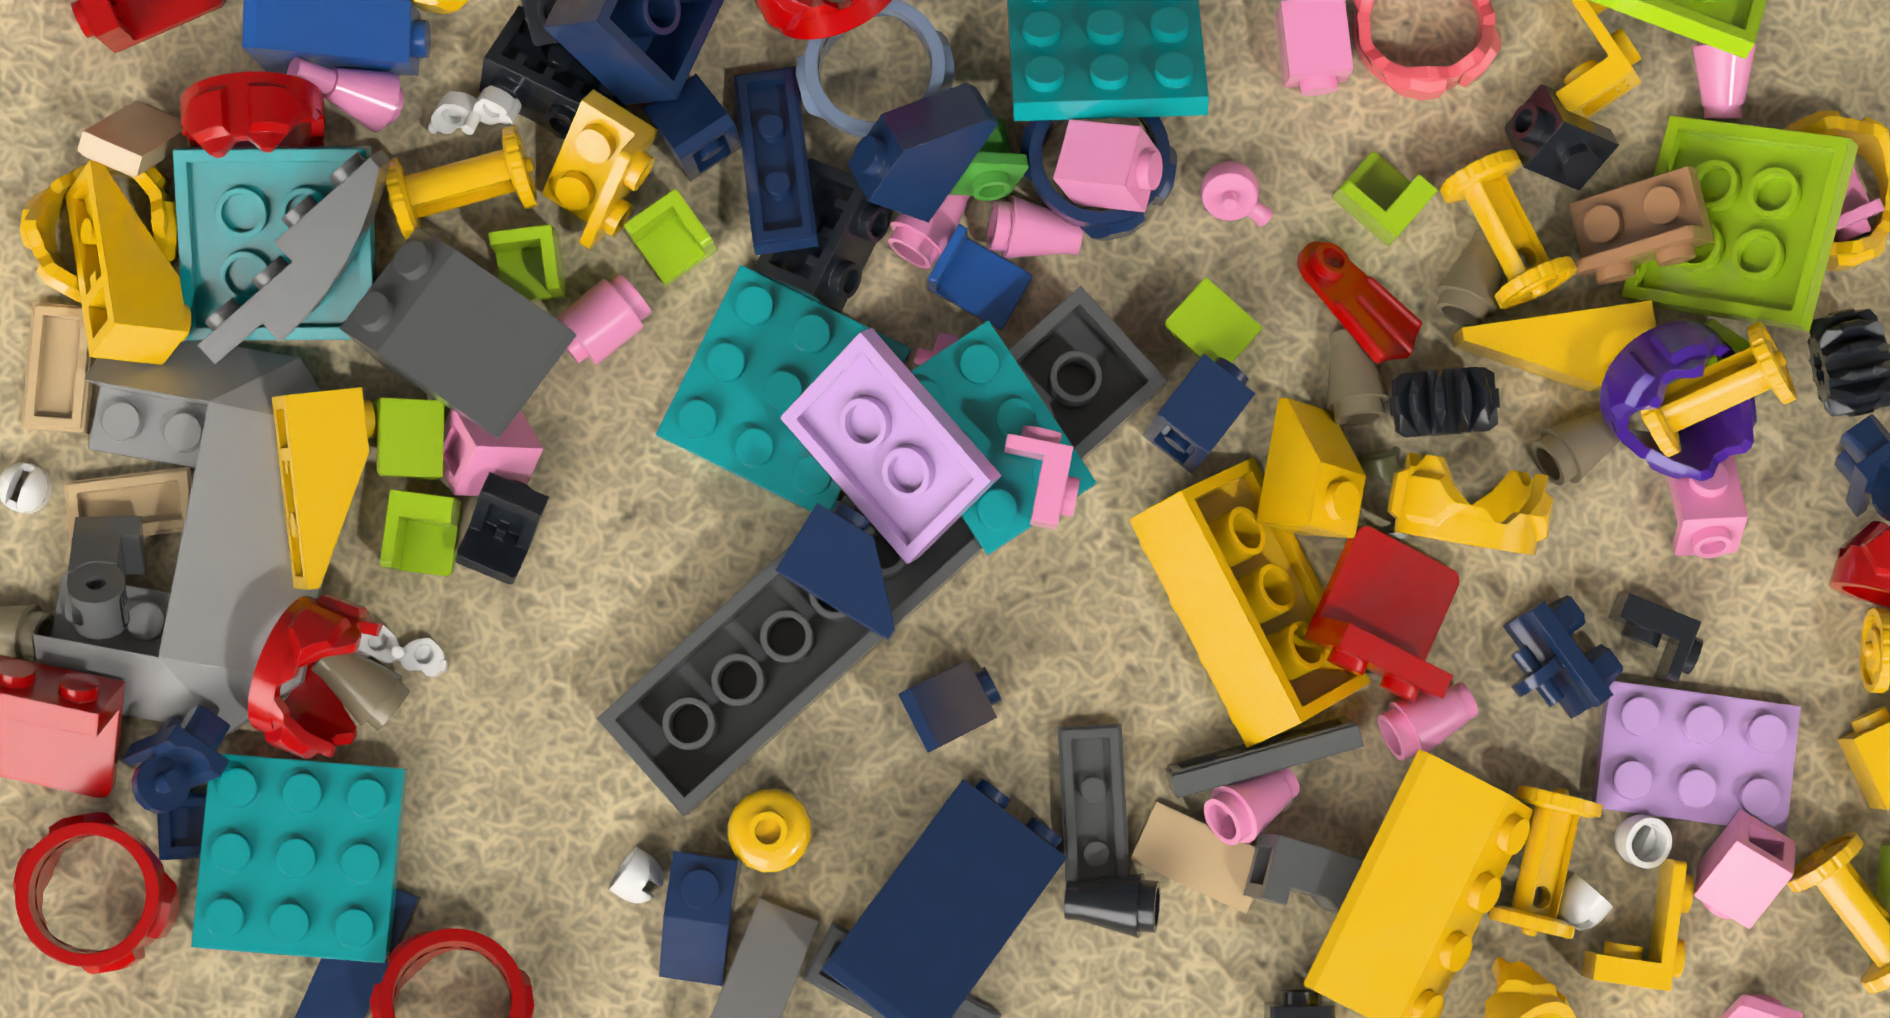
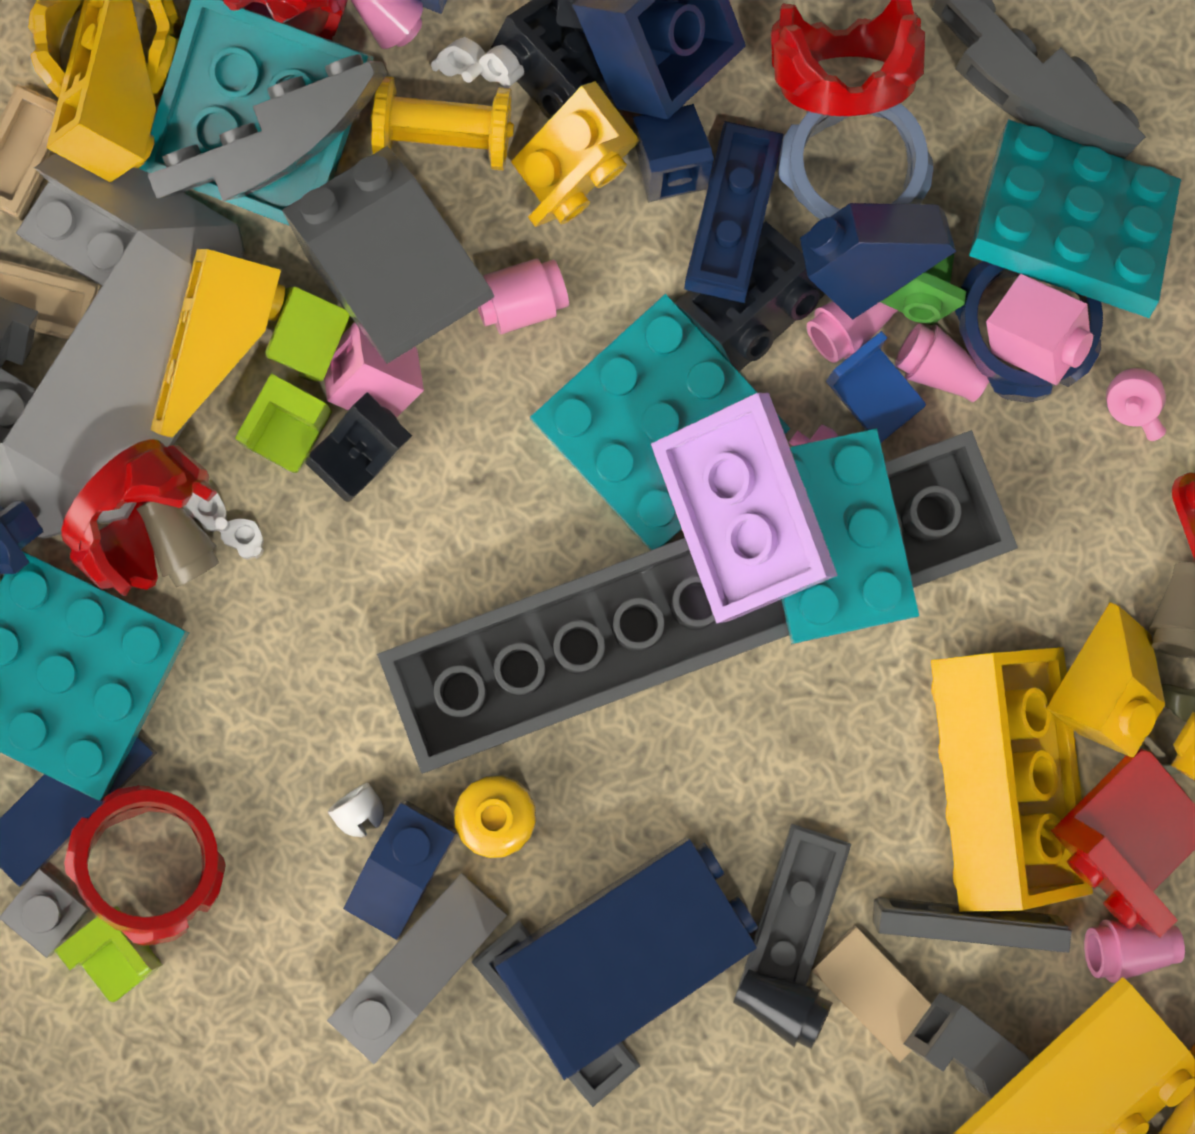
camera: 20 degrees right, 0 degrees up
lime panel [488,224,567,302] -> none
lime panel [624,188,718,287] -> none
dark blue slope [776,501,896,642] -> none
dark blue slope [898,660,1002,753] -> none
bright pink bracket [1004,426,1080,530] -> none
dark blue slope [1142,354,1256,474] -> none
lime panel [1165,277,1263,363] -> none
bright pink cone [1204,768,1300,845] -> none

